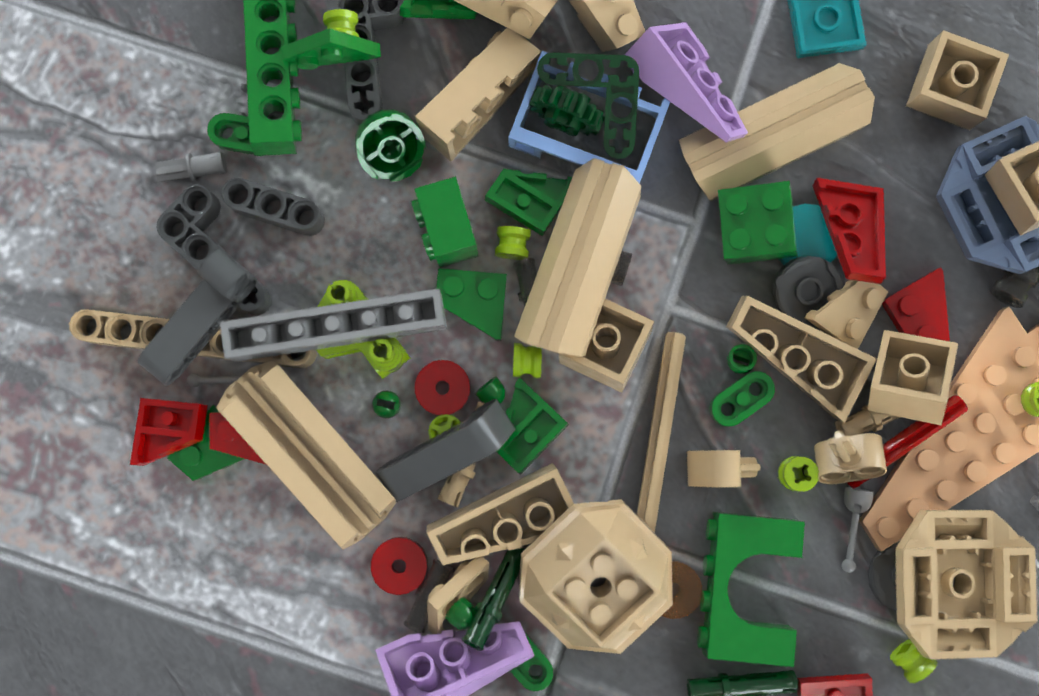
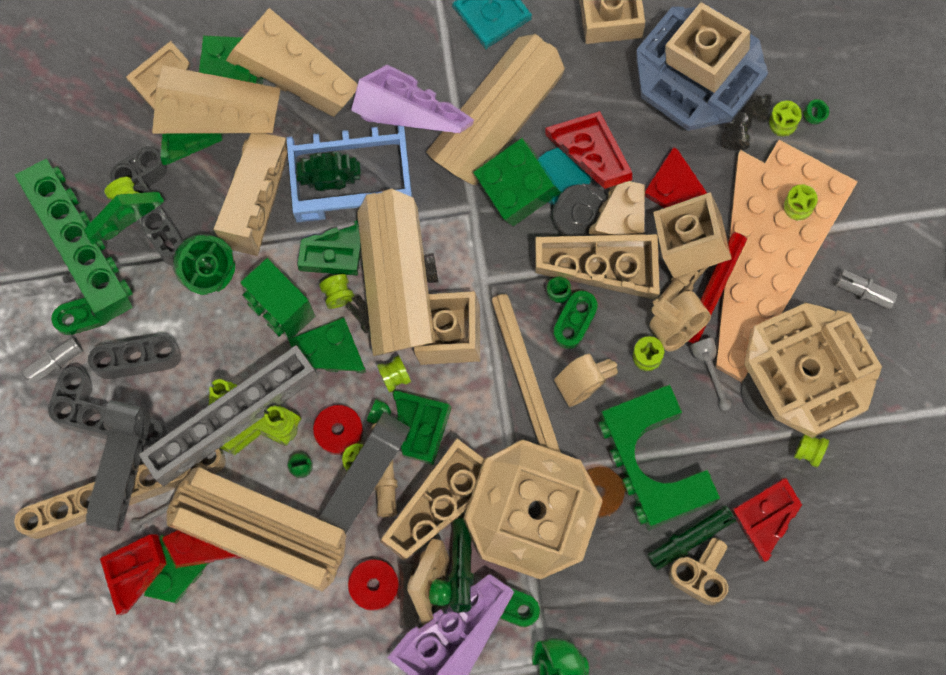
camera: 20 degrees left, 10 degrees down
dark green beam [537,52,639,159] -> none

